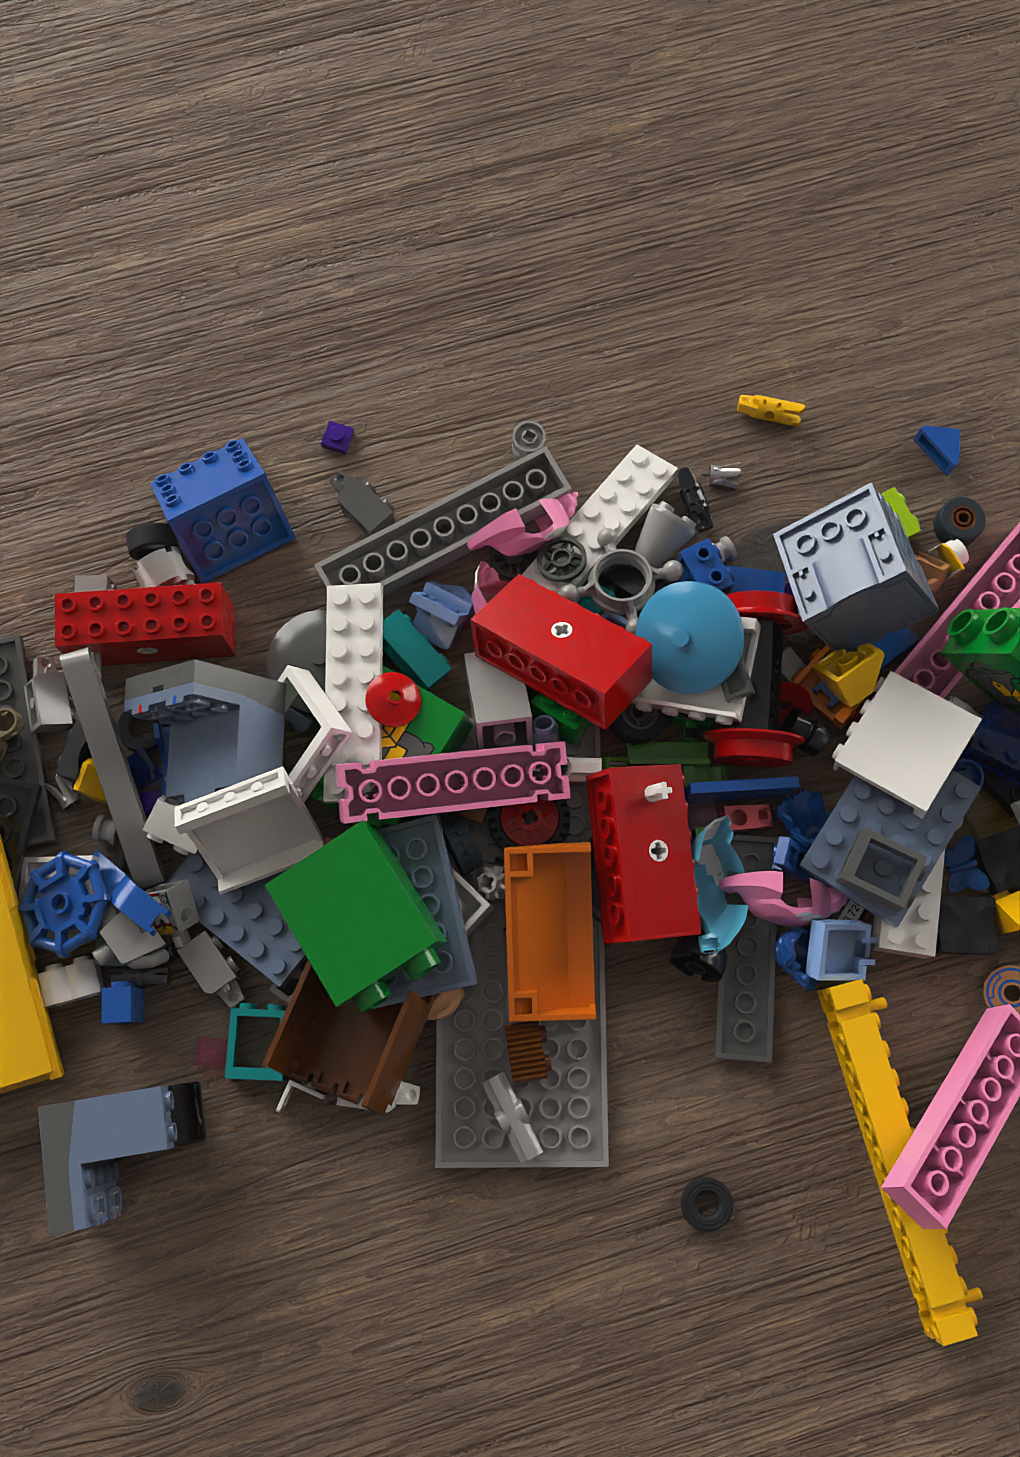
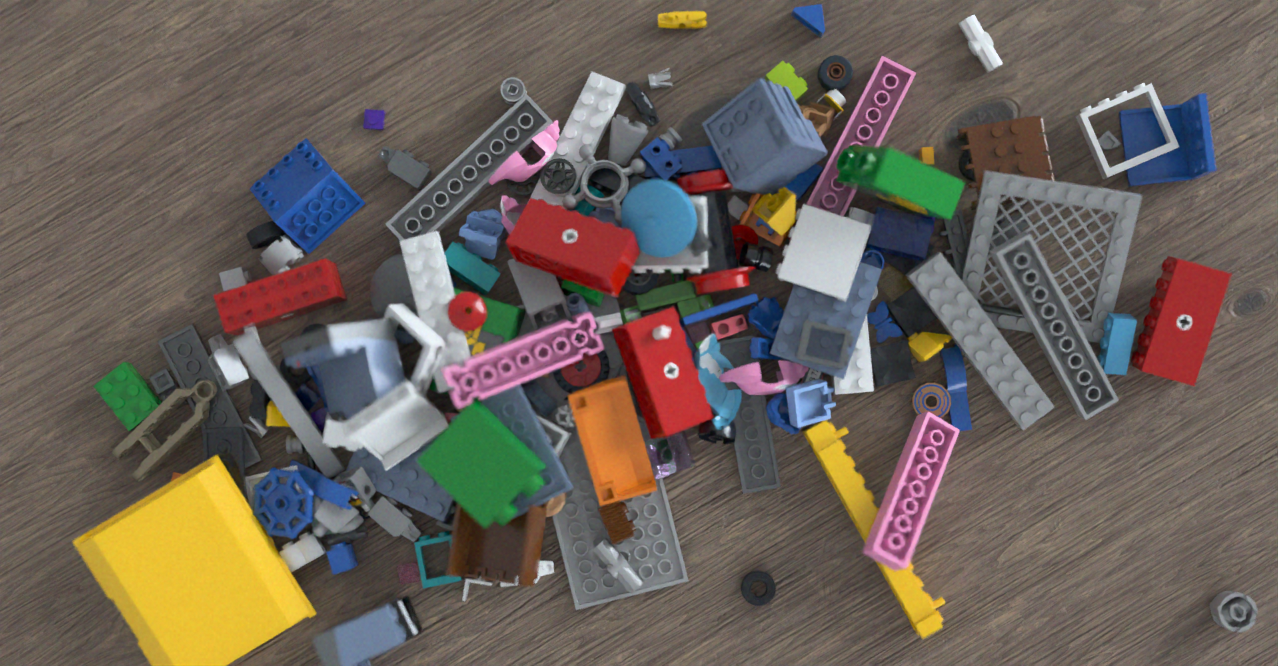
camera: 10 degrees left, 10 degrees up
none -> clear purple slope [644,430,696,479]

